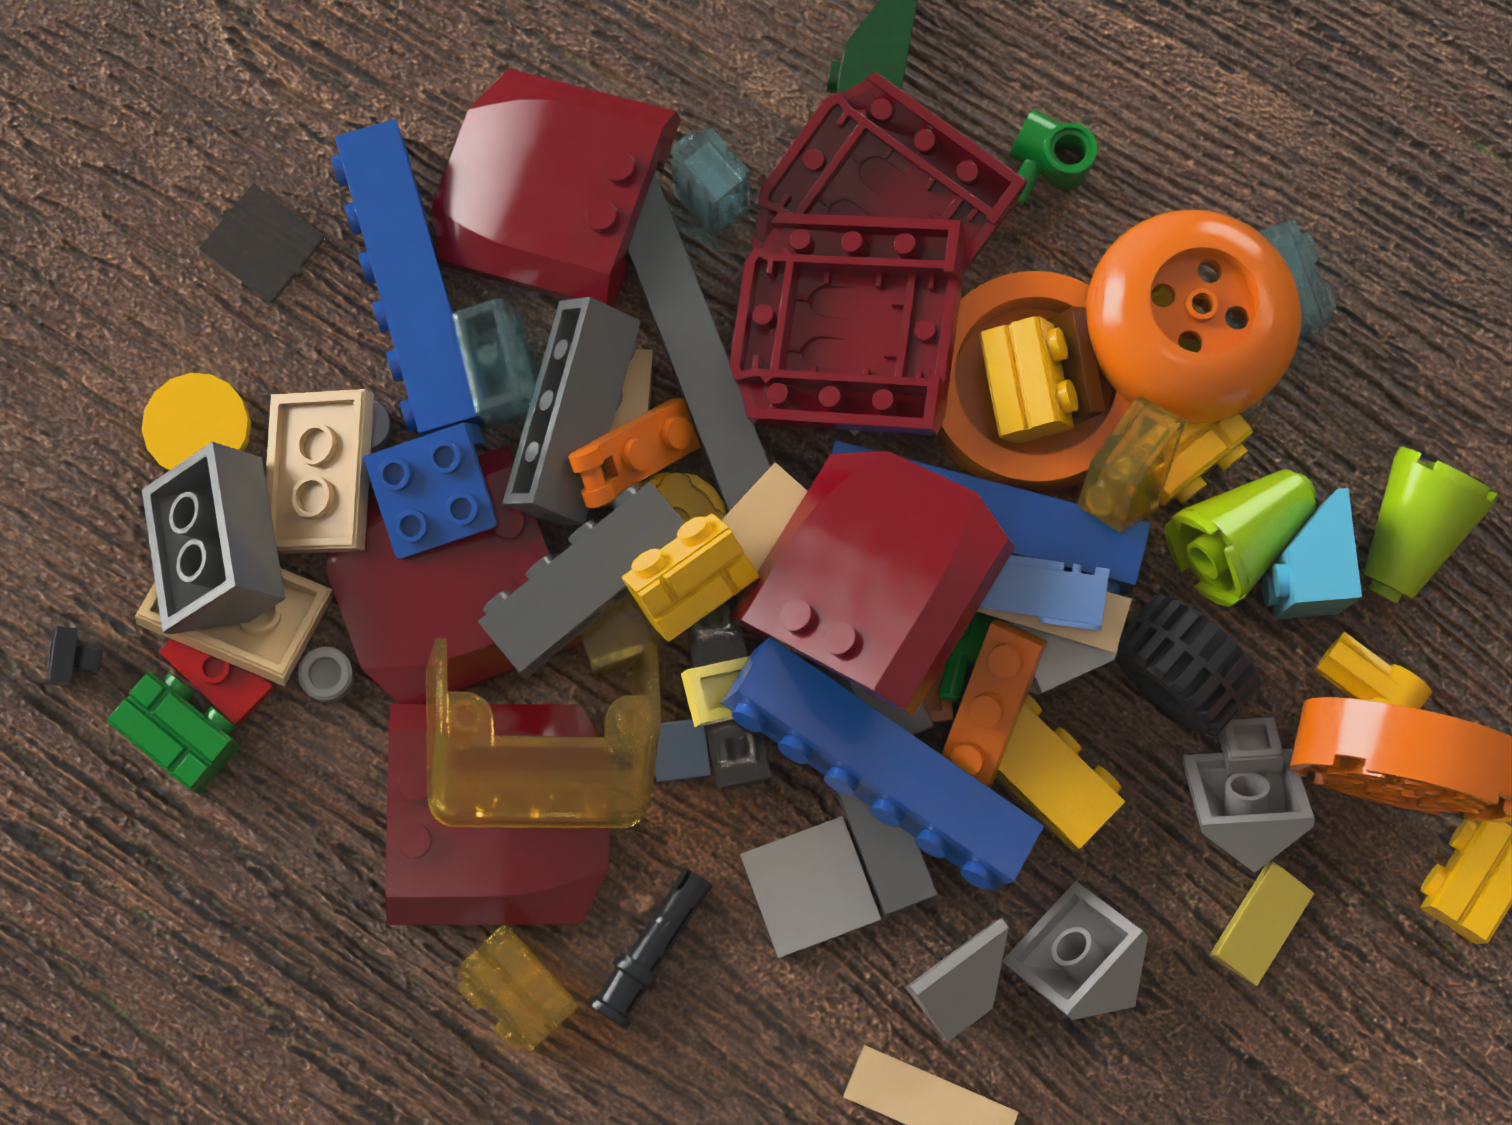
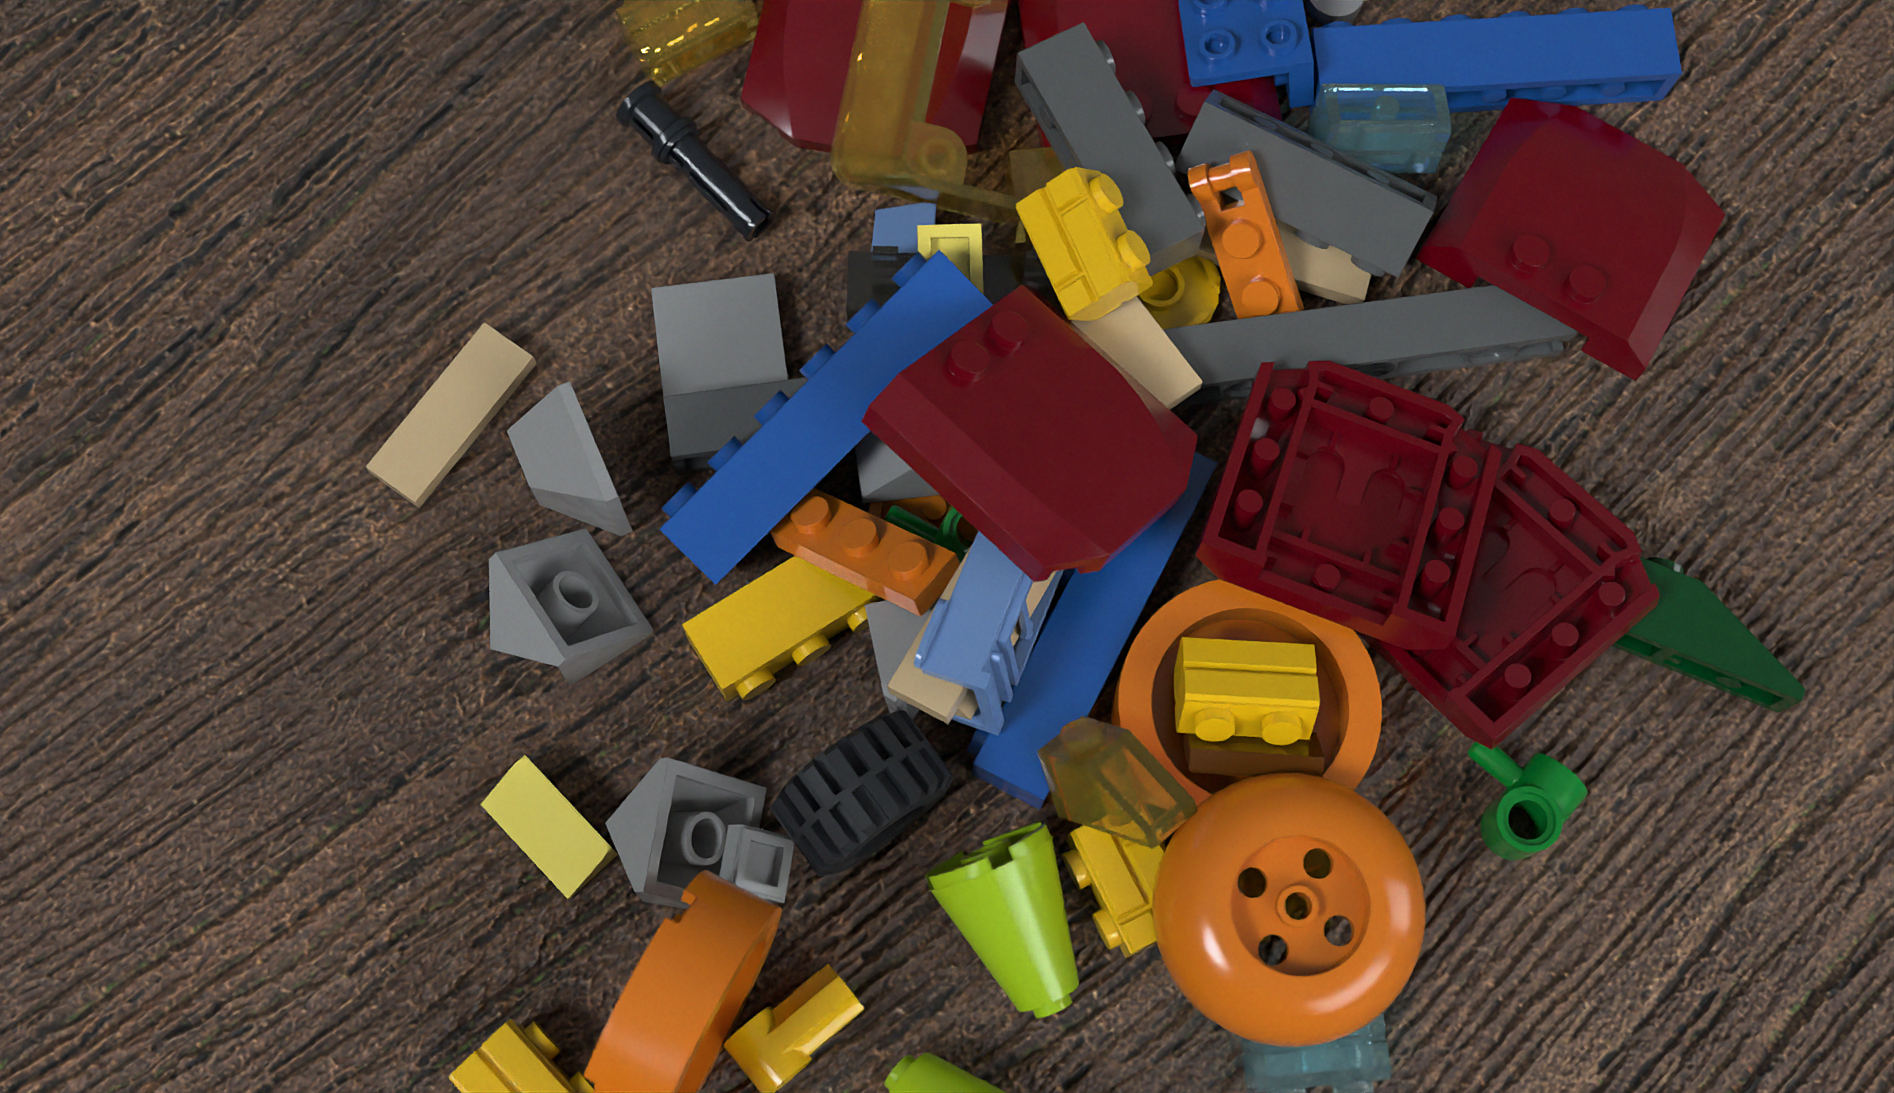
camera: 95 degrees right, 5 degrees down
clear light blue brick [670,128,750,236] -> none
medium azure slope [1262,488,1362,620] -> none

